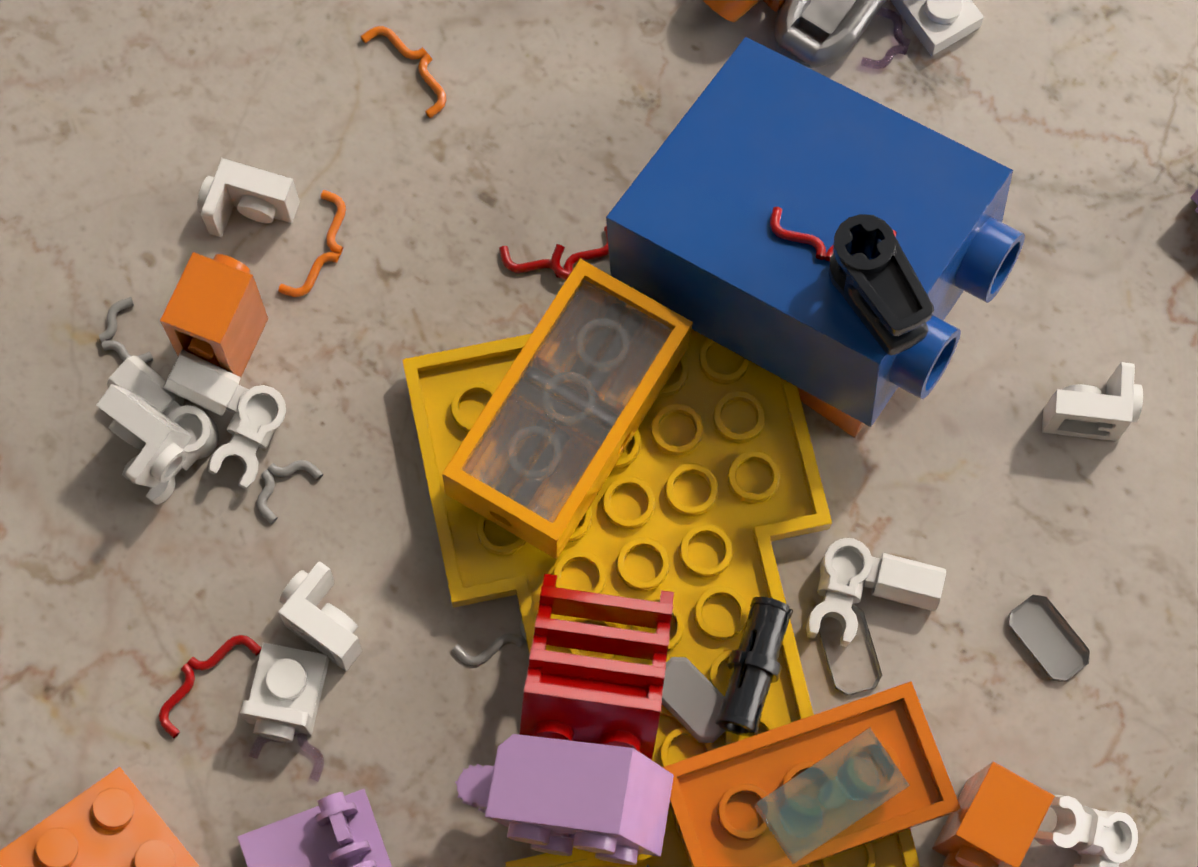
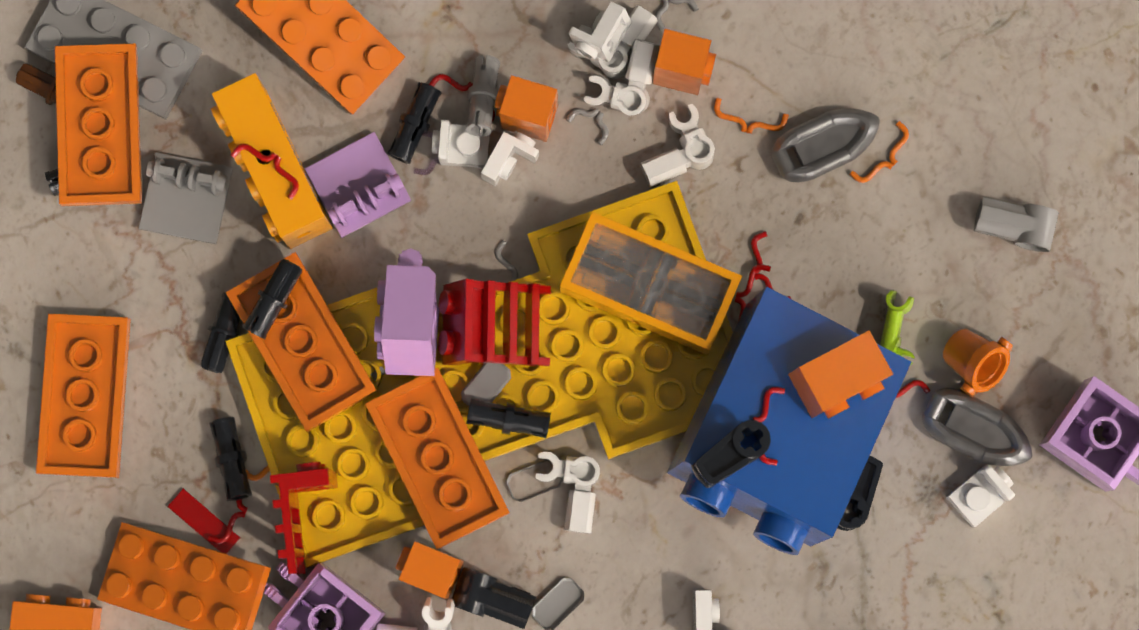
camera: 90 degrees right, 10 degrees up
white bracket [197,158,300,237] -> none
clear light blue plate [754,728,910,864] -> none
clear purple piece [860,7,911,69] -> none
none -> black pin [387,82,442,164]
none -> black piece [452,566,536,629]
none -> light grey pin [466,55,500,137]
none -> orange brick [494,75,558,142]
none -> white bar [640,104,715,188]
none -> flat silver piece [771,109,880,183]
none -> orange brick [788,330,893,419]
none -> lime piece [880,290,915,365]

